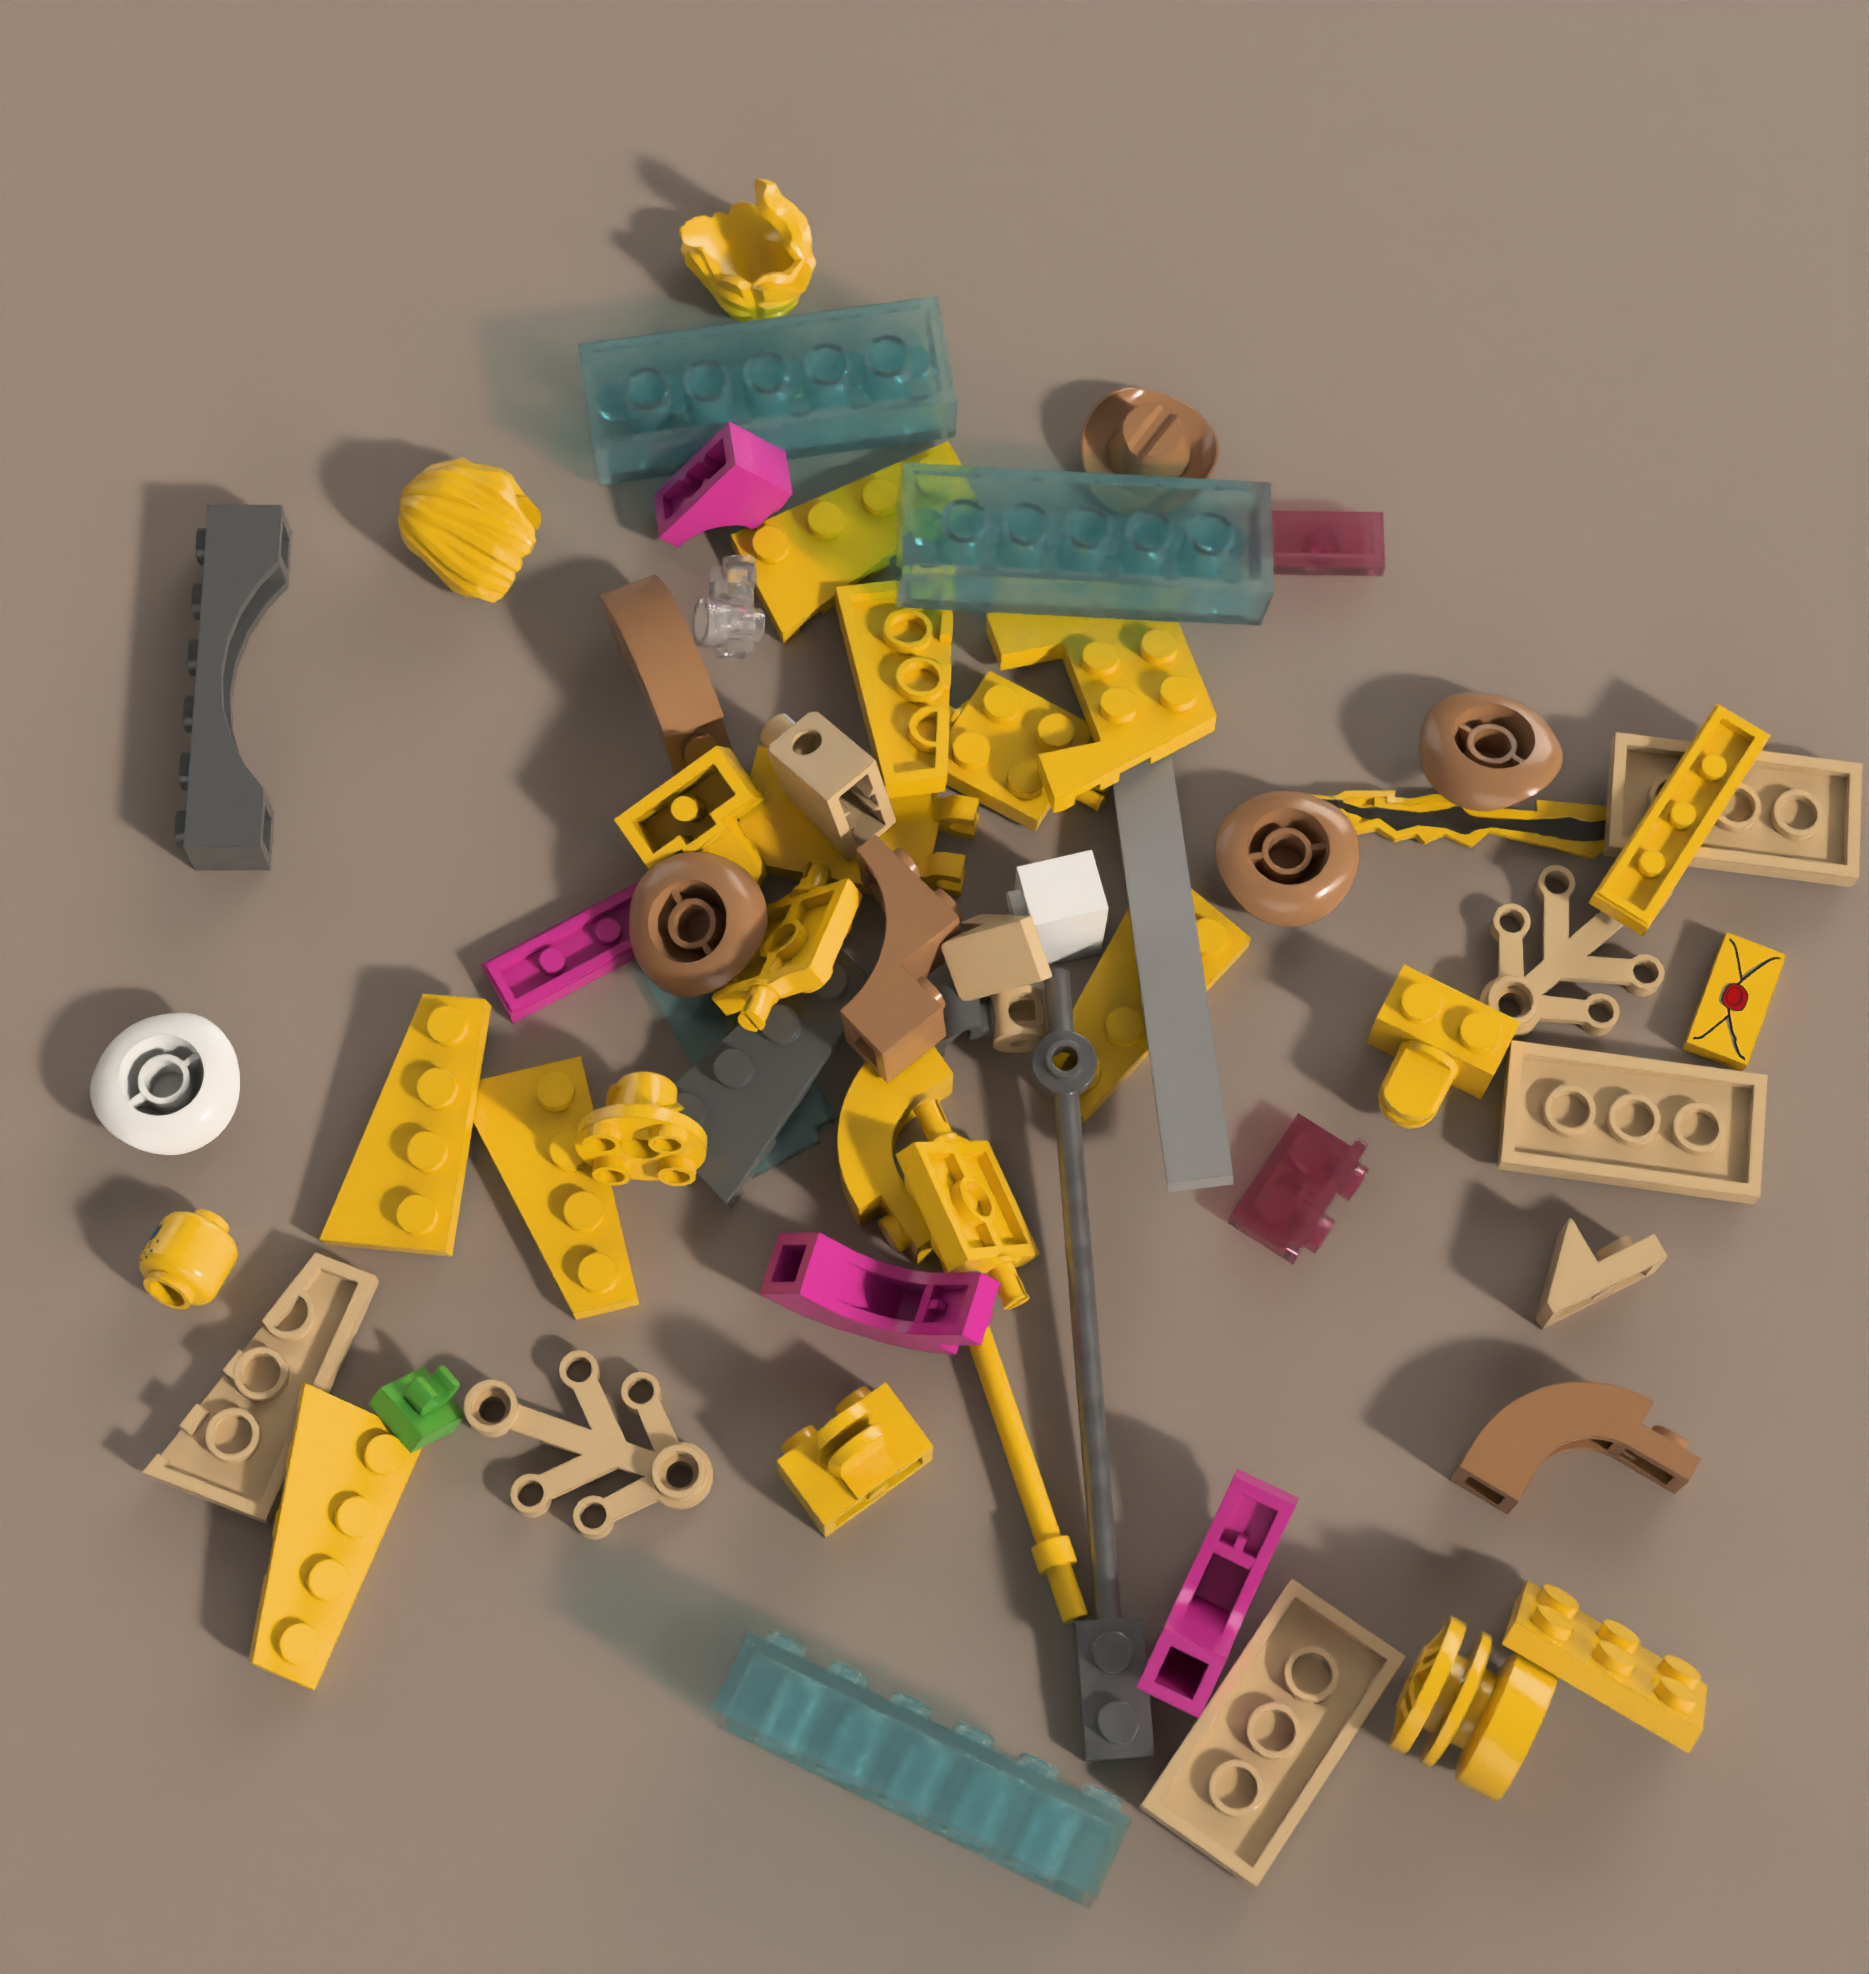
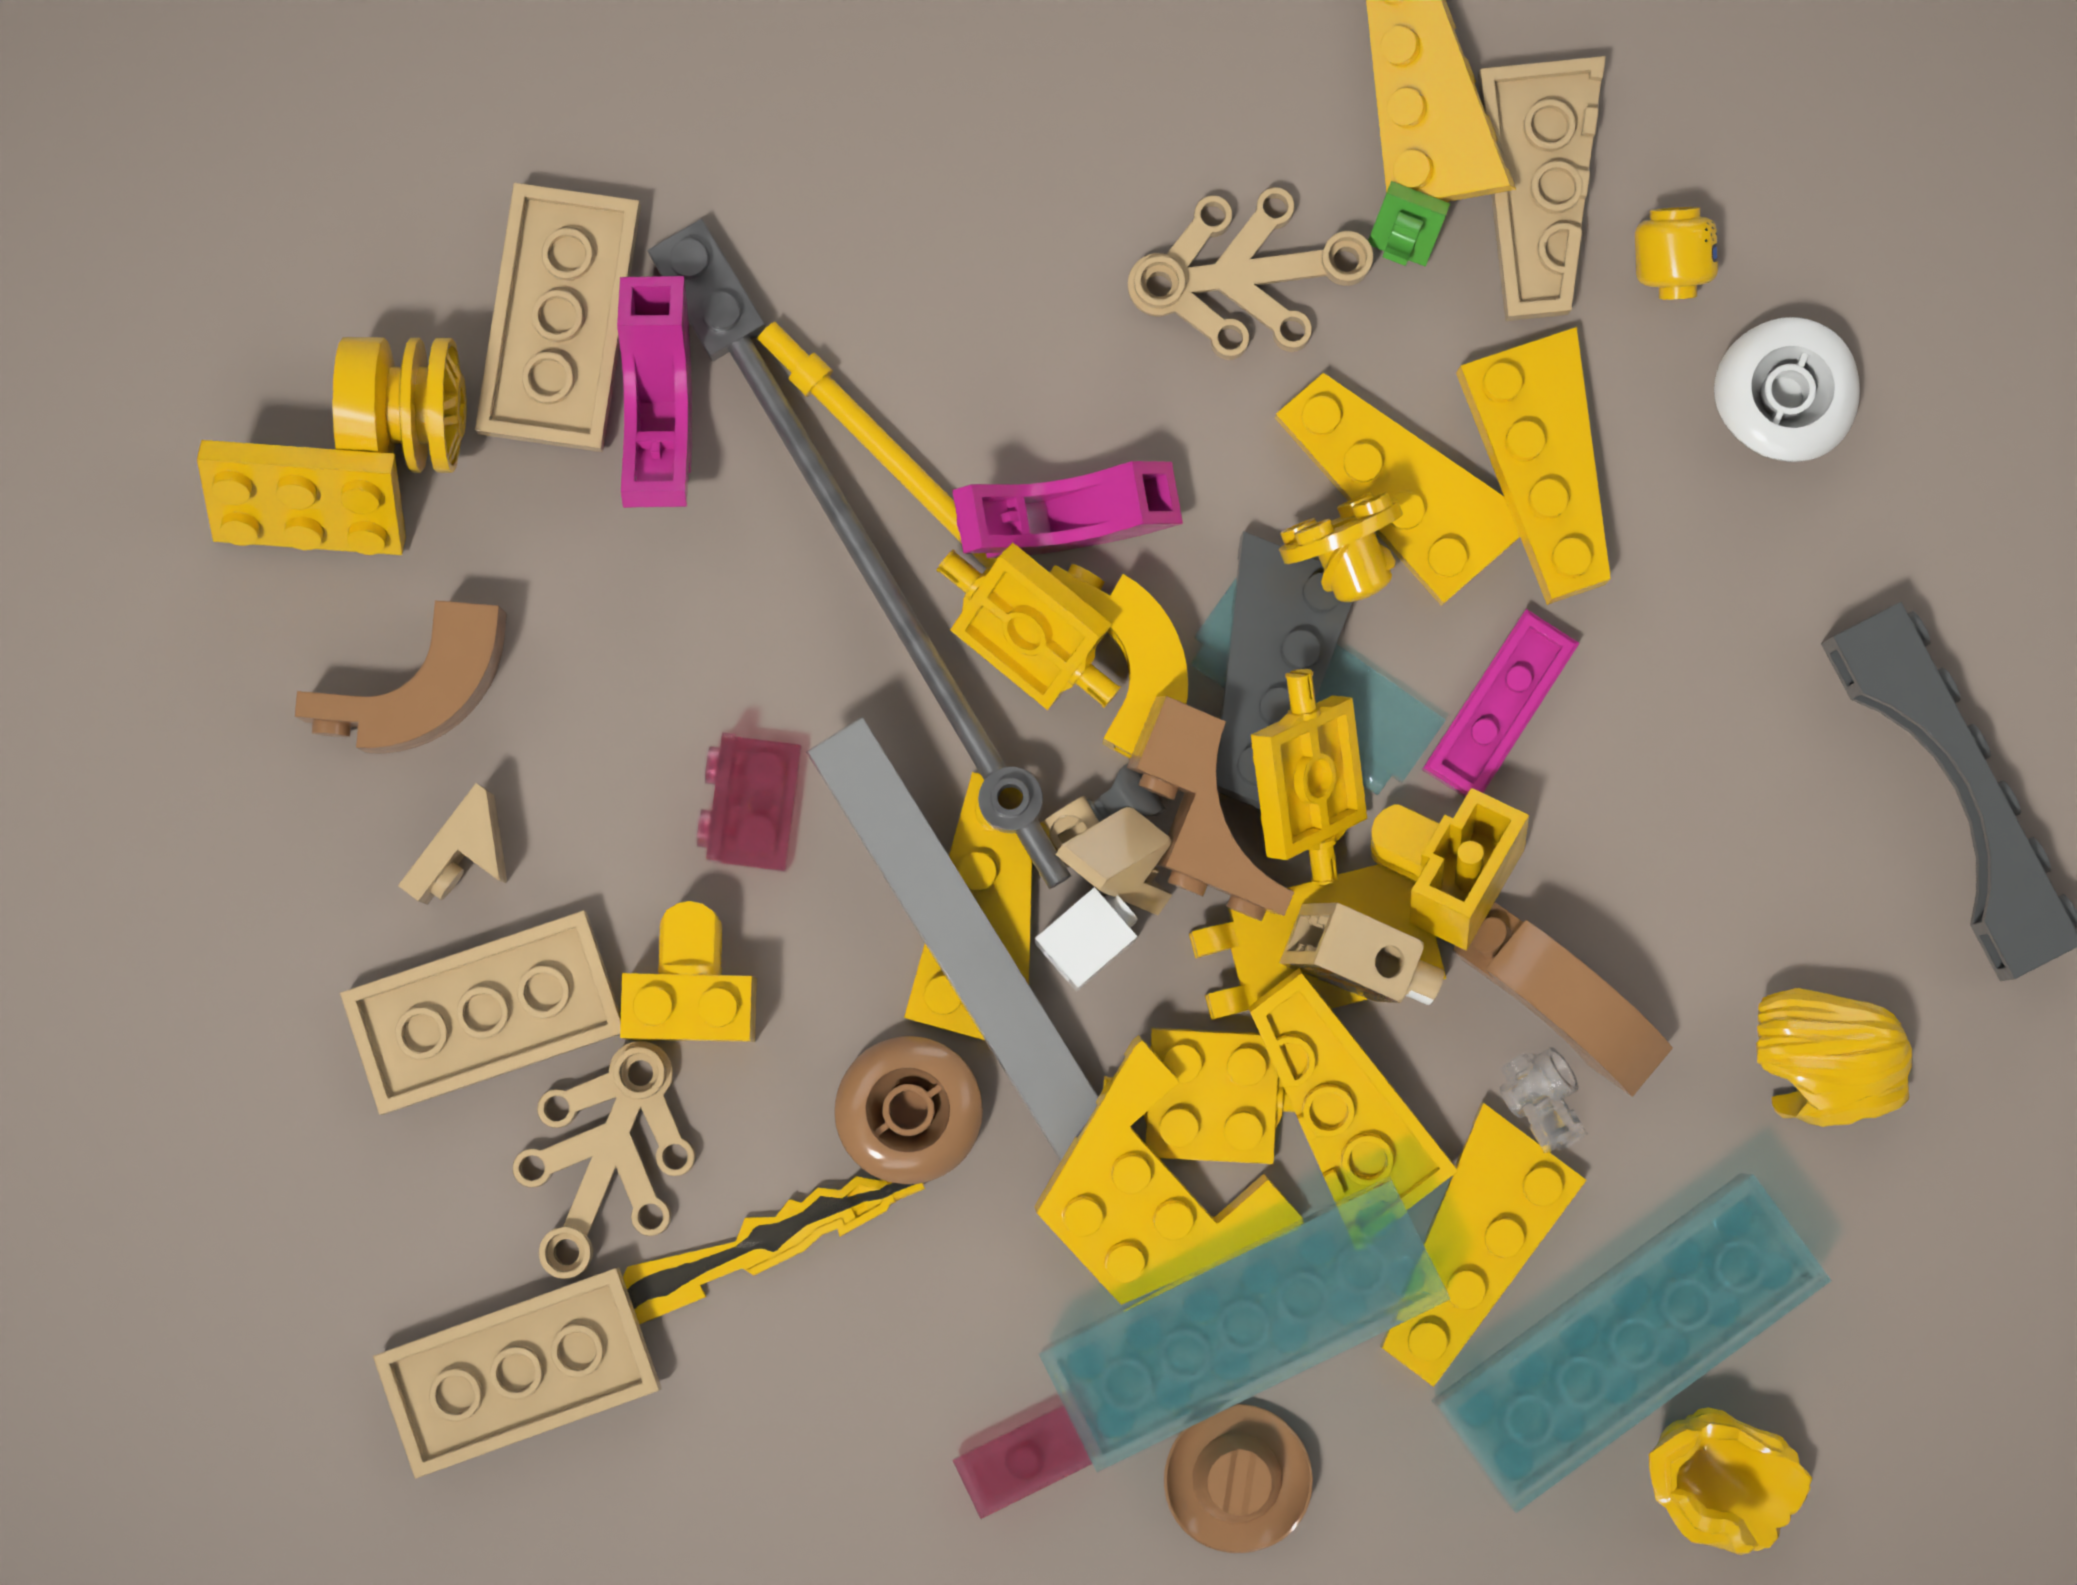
camera: 155 degrees right, 15 degrees up
medium nougat hat [629,851,768,997] -> none
dark pink arch [654,421,792,547] -> none
clear light blue brick [711,1630,1132,1909] -> none
yellow brick [776,1382,933,1538] -> none
medium nougat hat [1420,692,1563,811] -> none
yellow tile [1588,703,1771,936] -> none
yellow tile [1682,932,1787,1071] -> none

